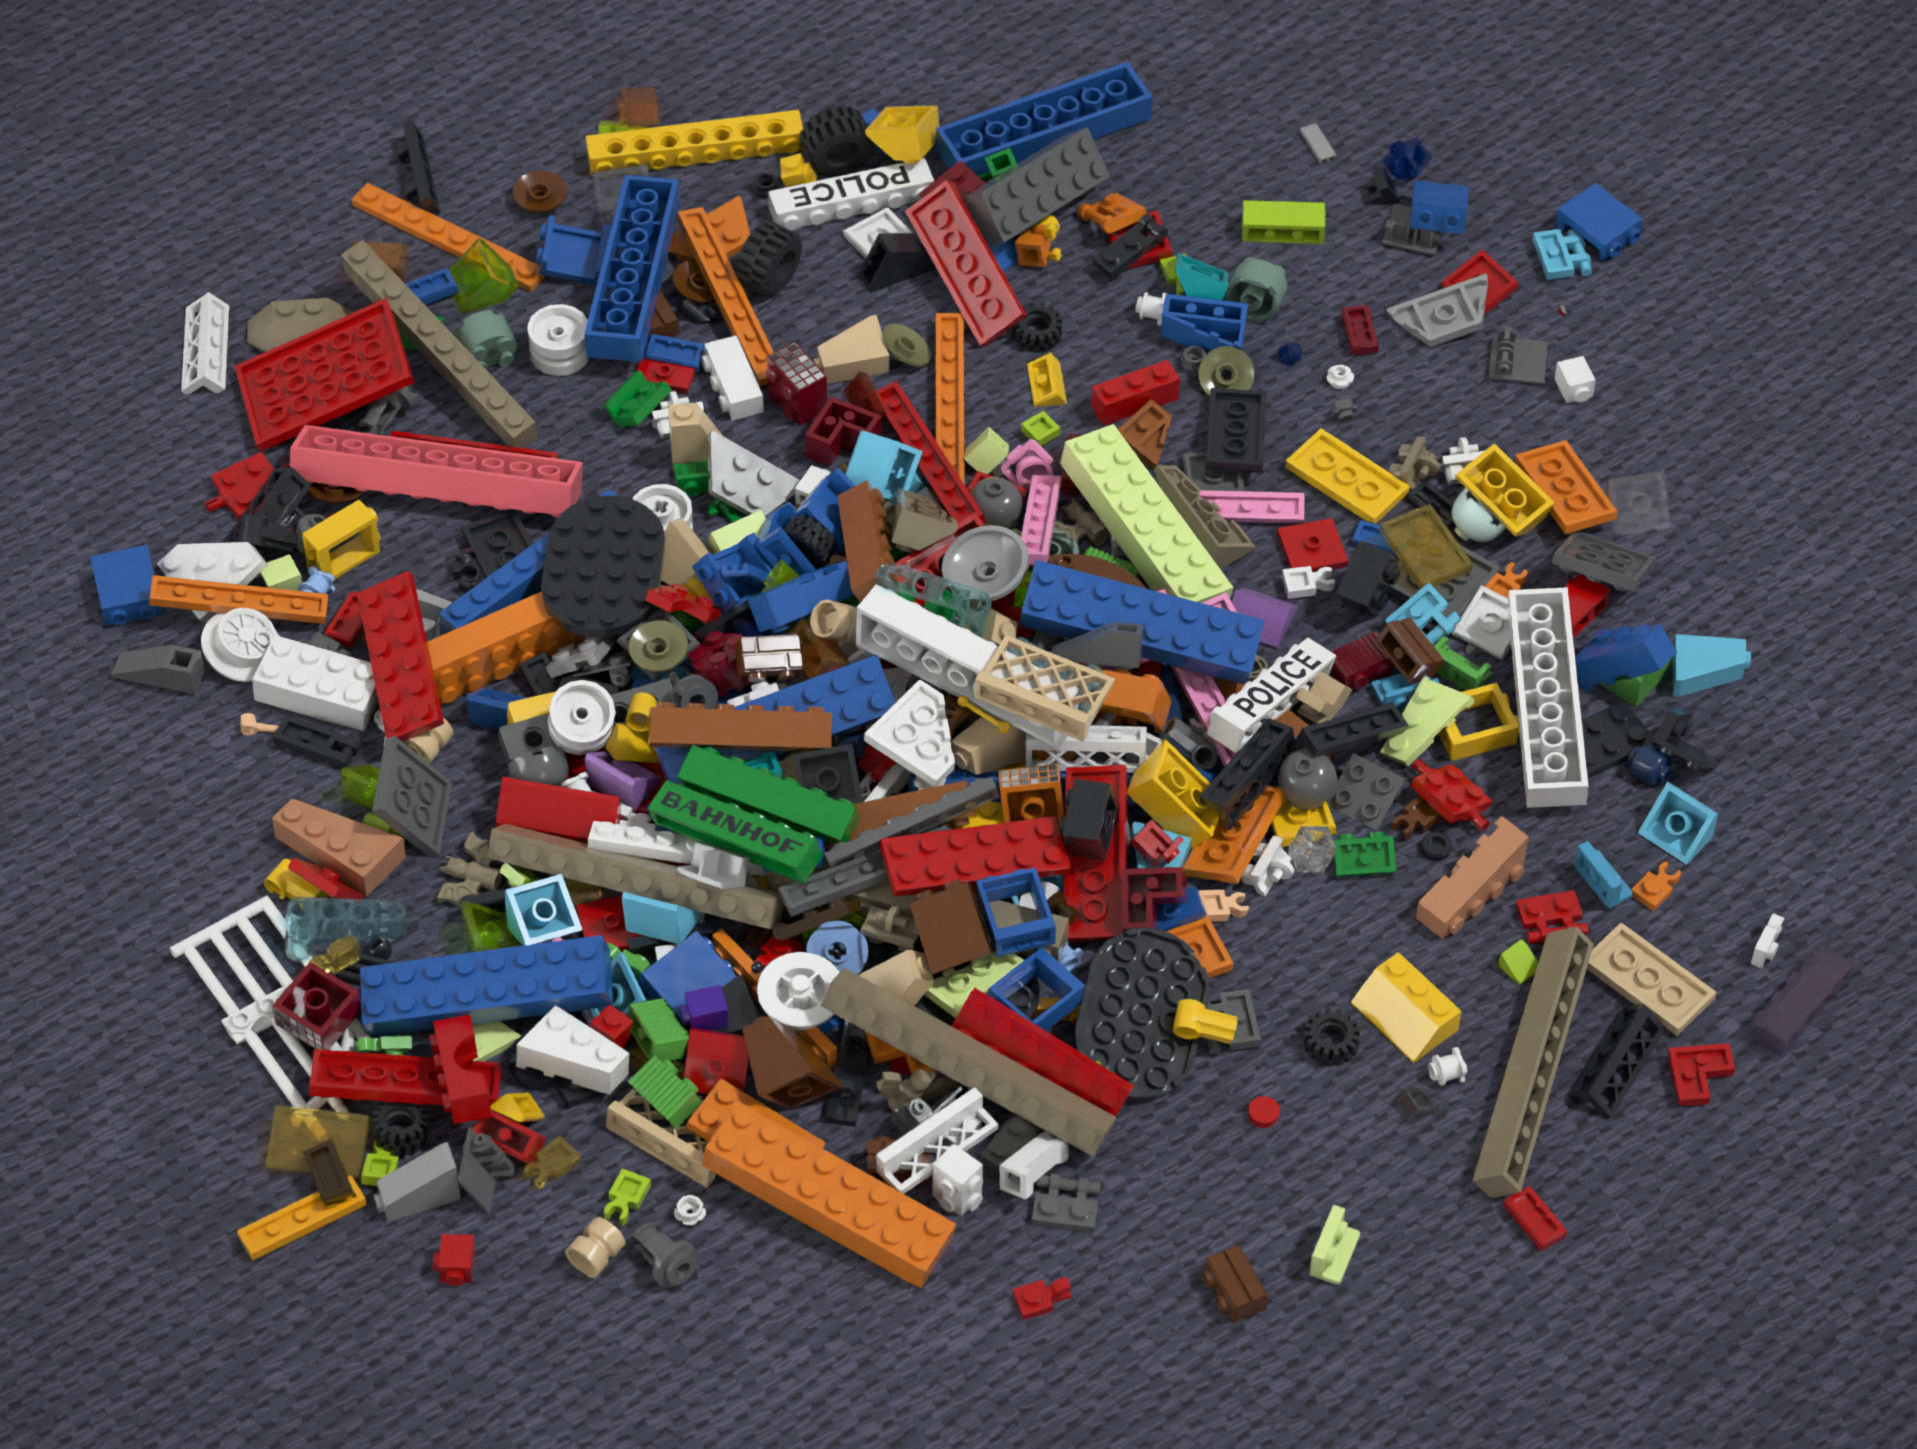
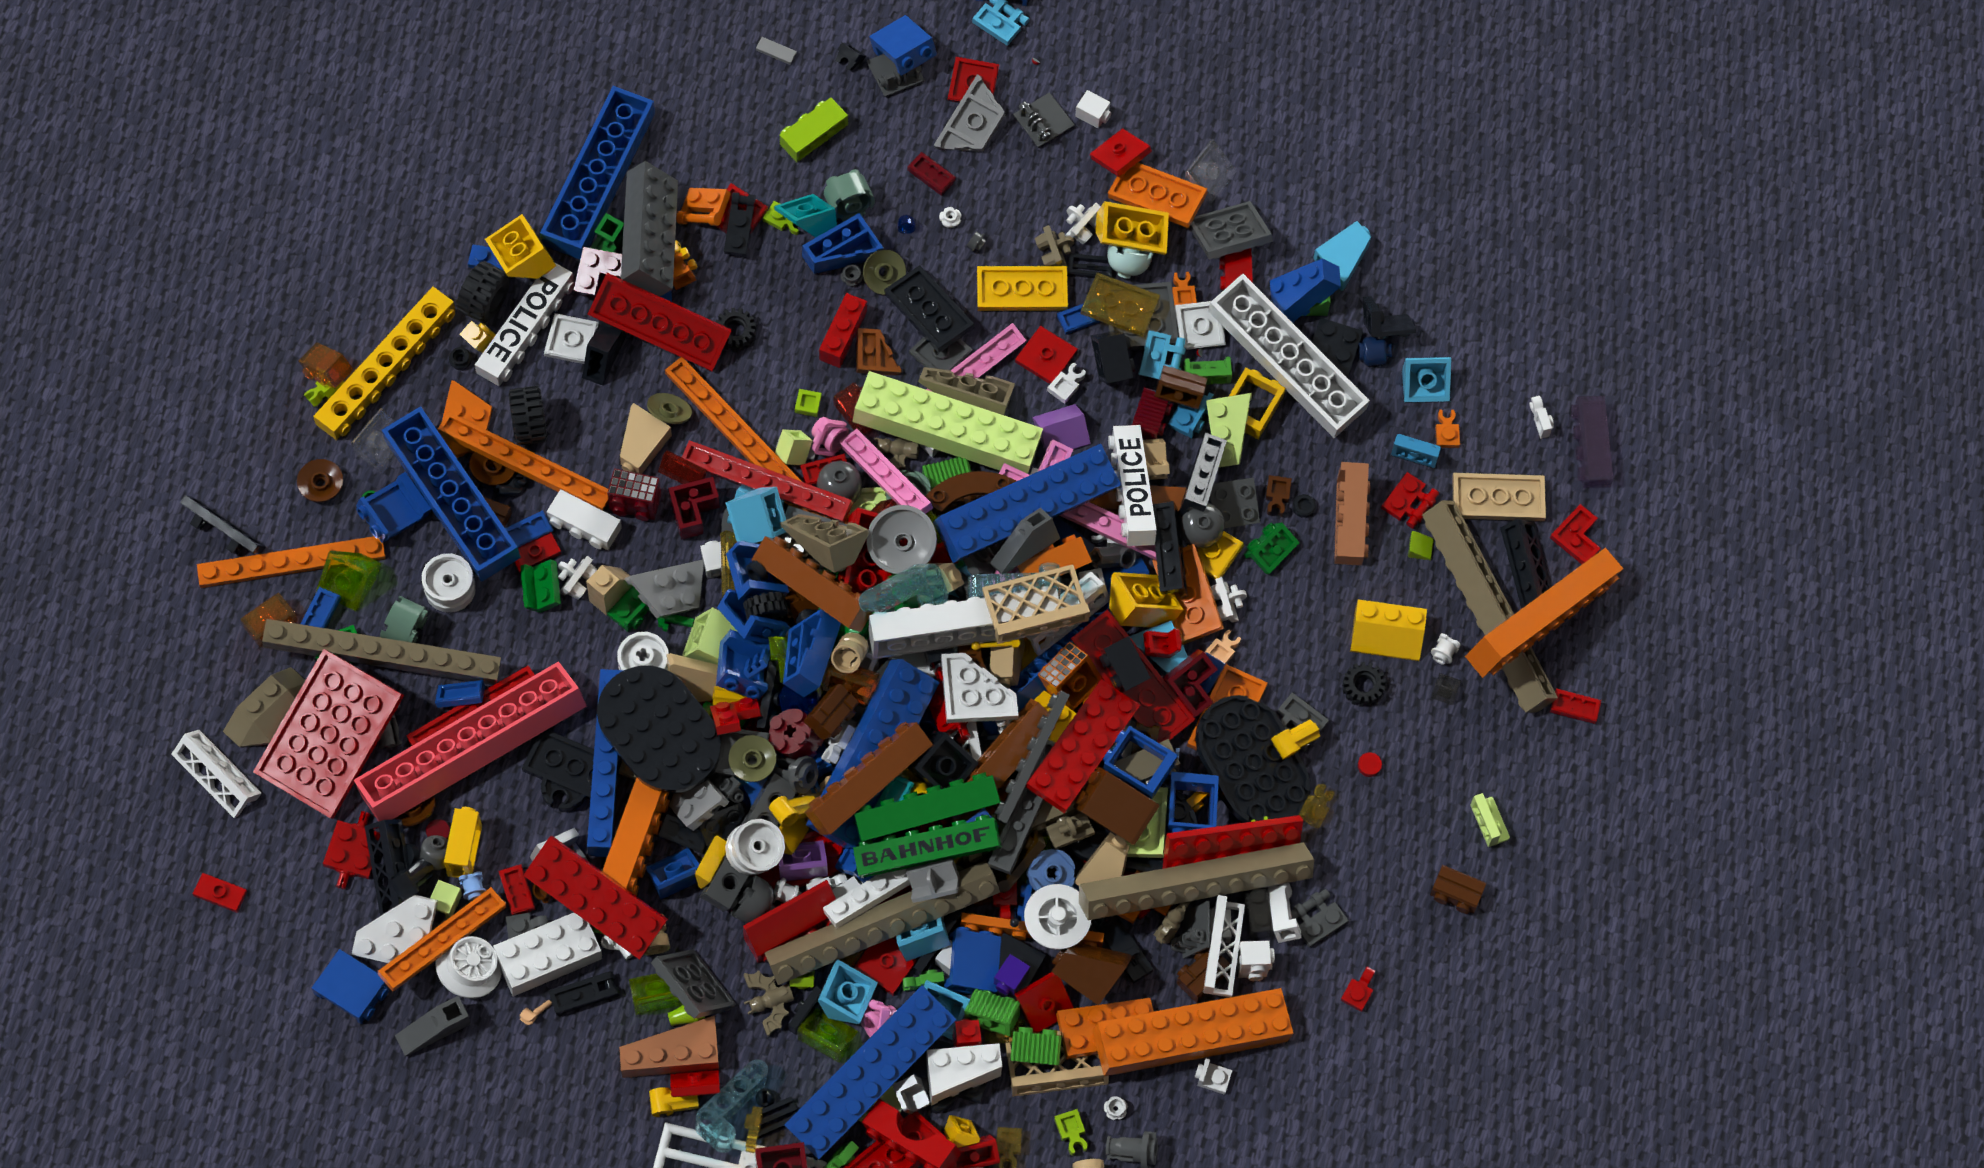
camera: 45 degrees left, 15 degrees up
yellow slope [1027,353,1067,407] -> none
white brick [1136,292,1168,326] -> none
clear brick [1289,826,1336,873] -> none
clear blue brick [1382,137,1432,180] -> none
red plate [1410,758,1492,831] -> none
none -> red plate [192,873,247,913]
none -> blue tile [435,680,485,708]
none -> black tile [746,560,768,582]
none -> light grey panel [892,1075,931,1114]
none -> red plate [1090,128,1152,177]
none -> white bracket [1195,1058,1232,1094]
none -> clear yellow plate [1299,784,1334,828]
none -> orange brick [1465,547,1623,678]

